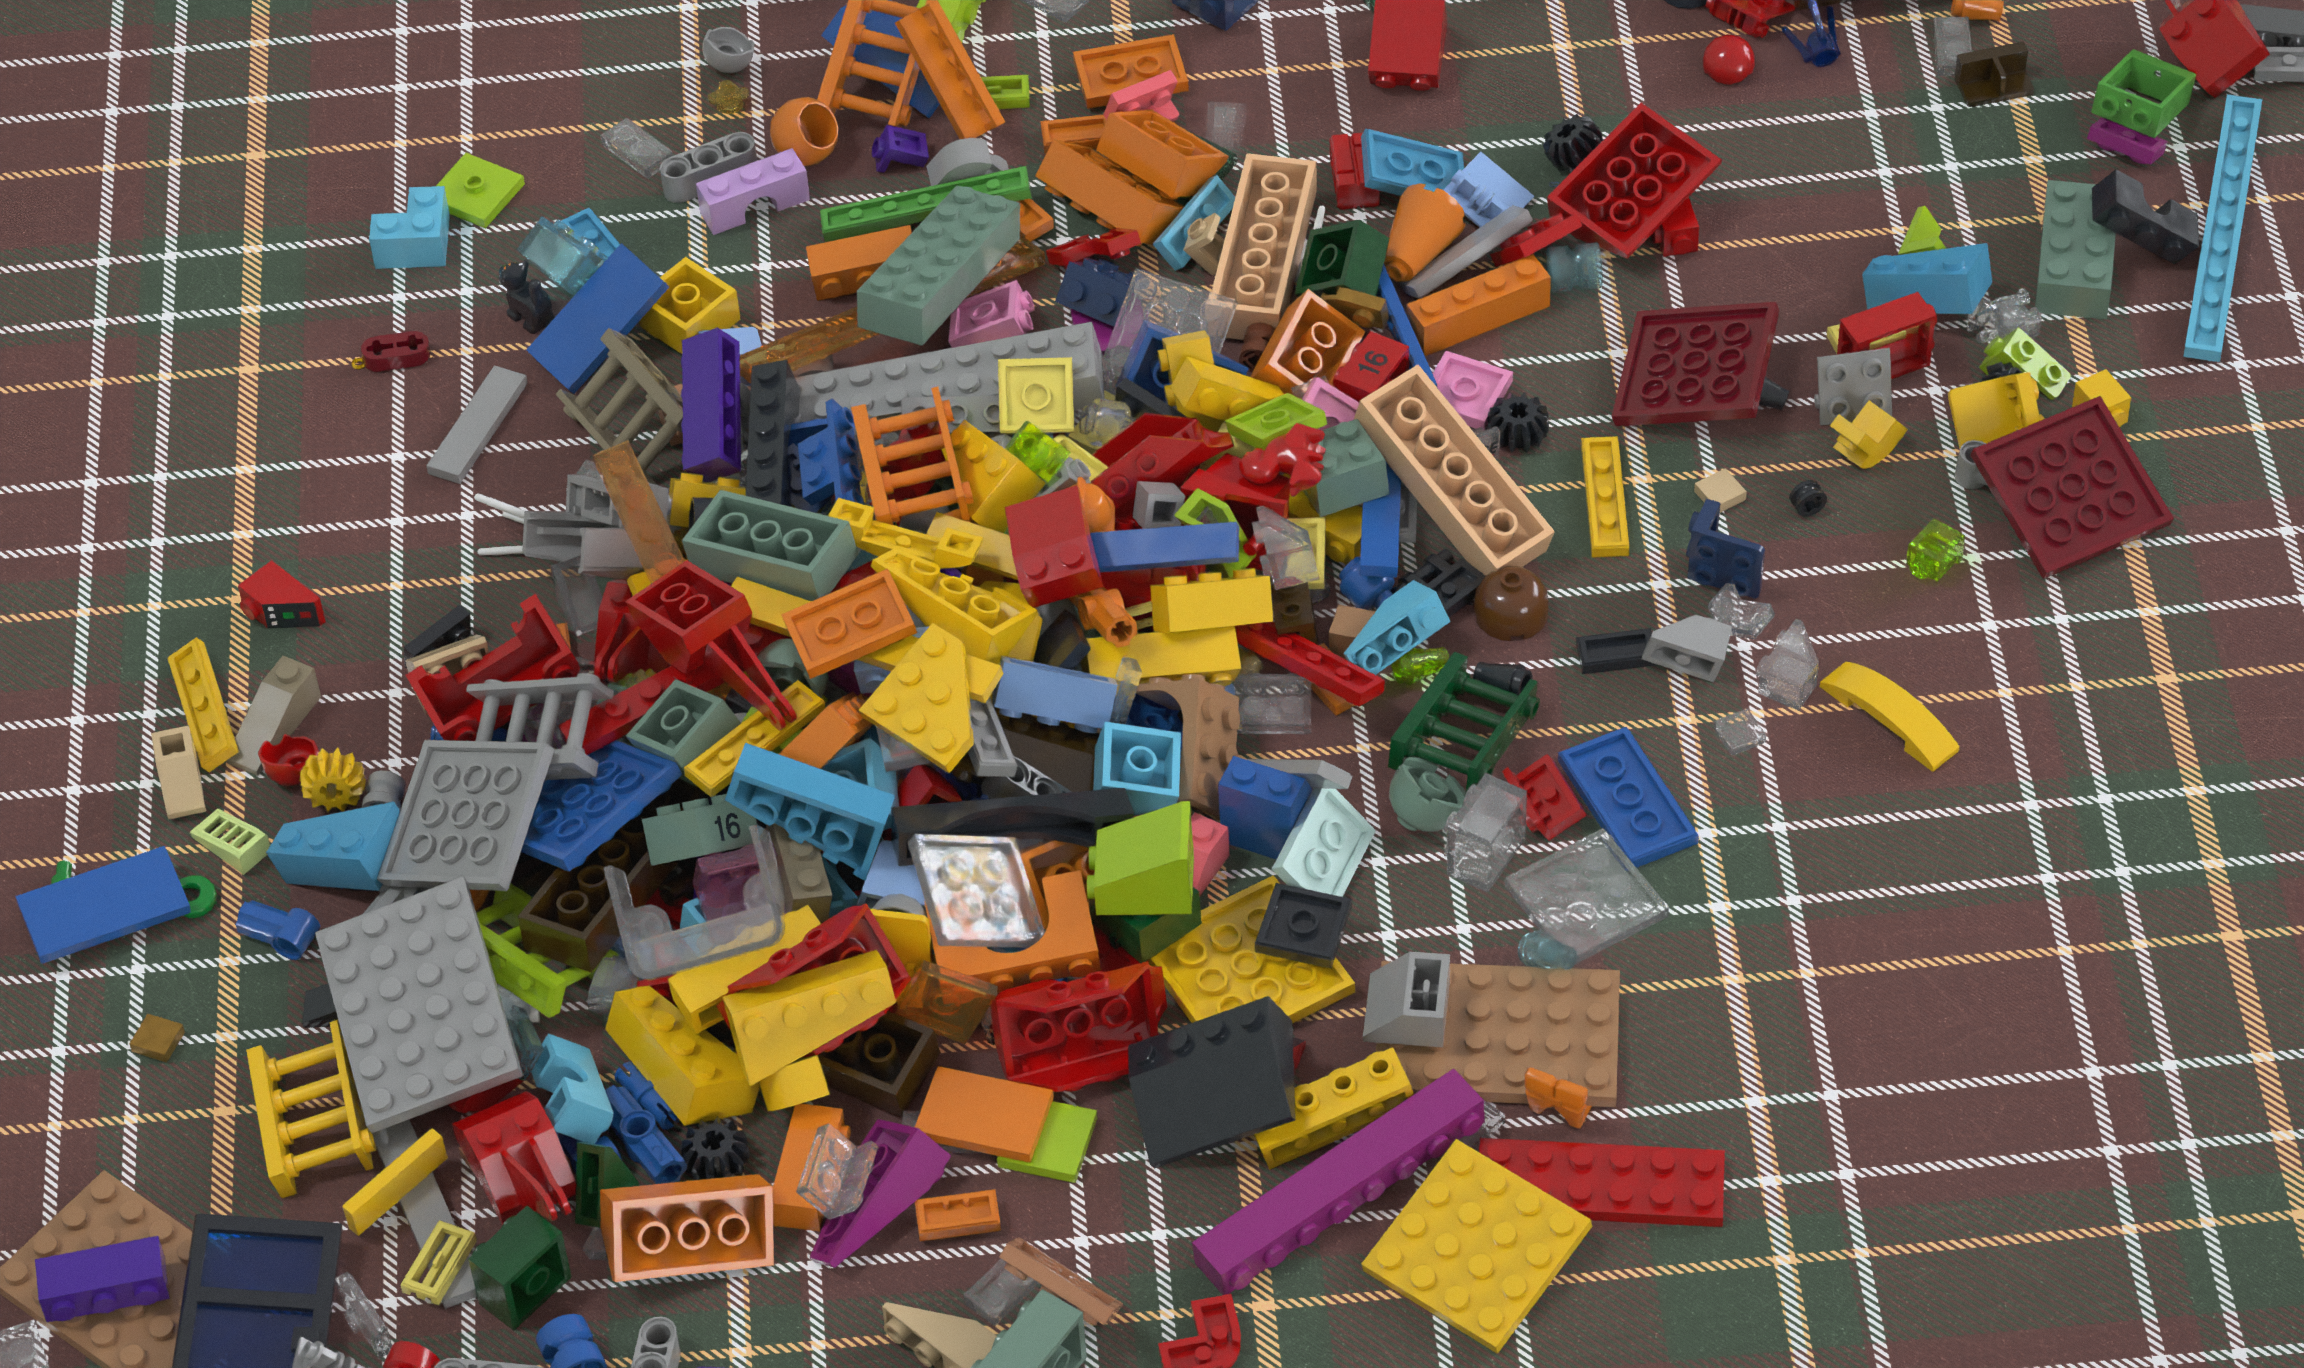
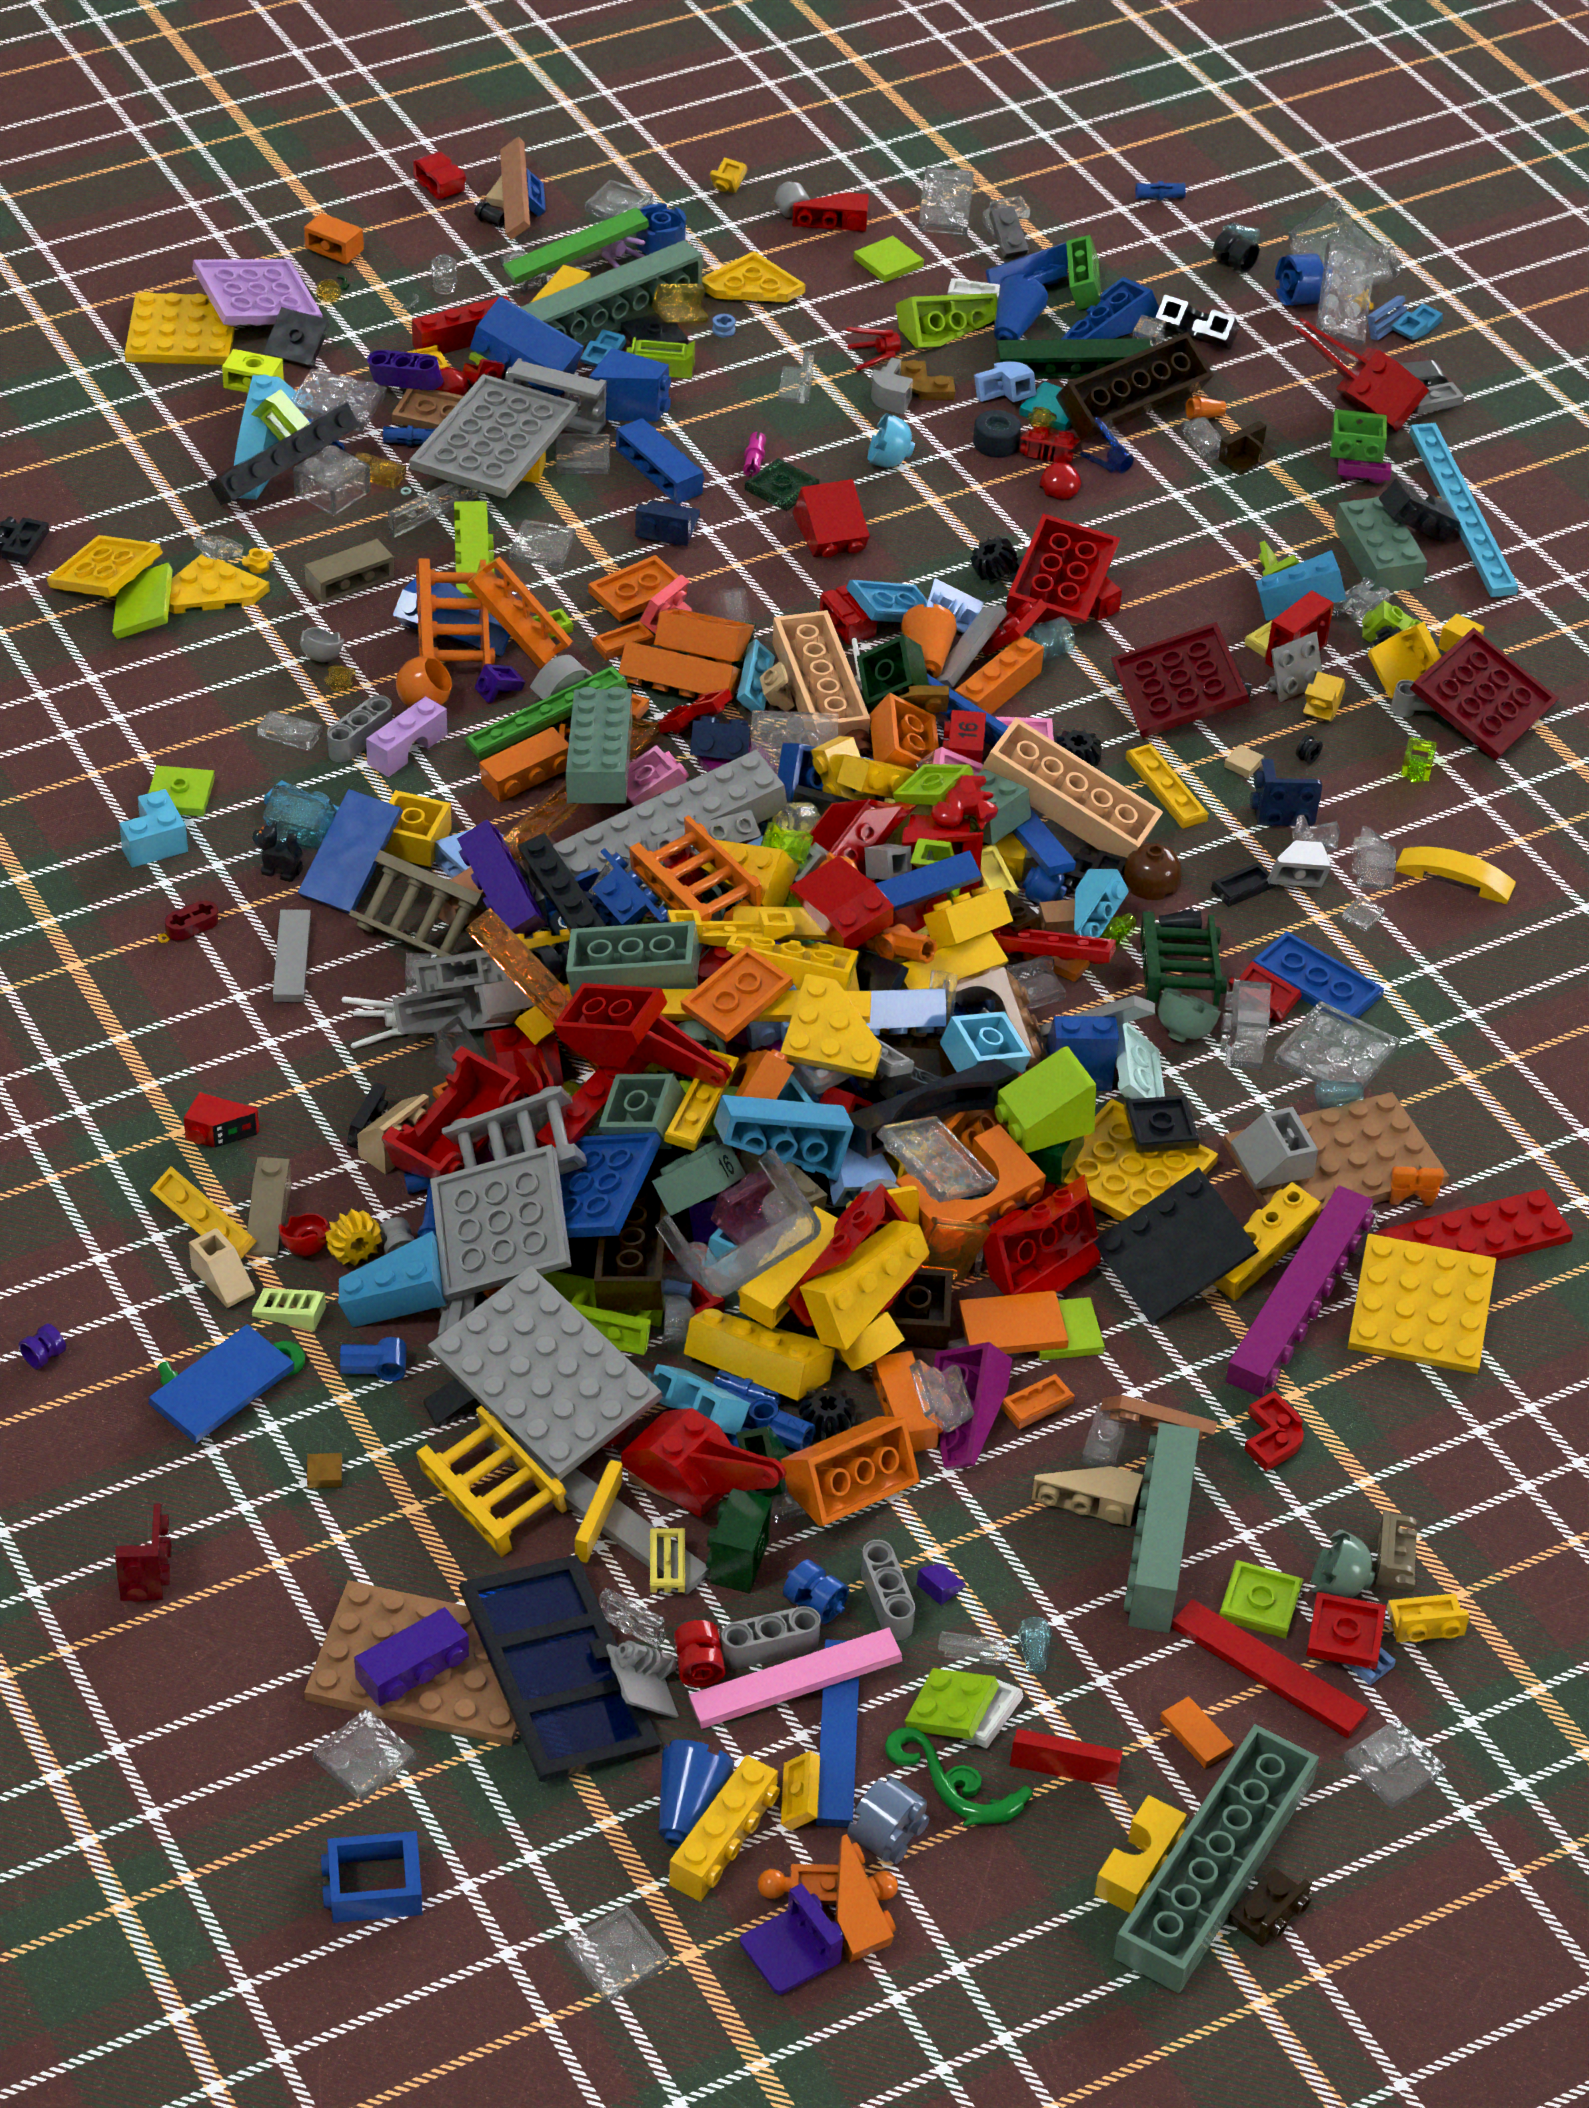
camera: 30 degrees left, 5 degrees down
light yellow tile [998,357,1074,435] -> none
clear slope [1252,506,1320,590] -> none

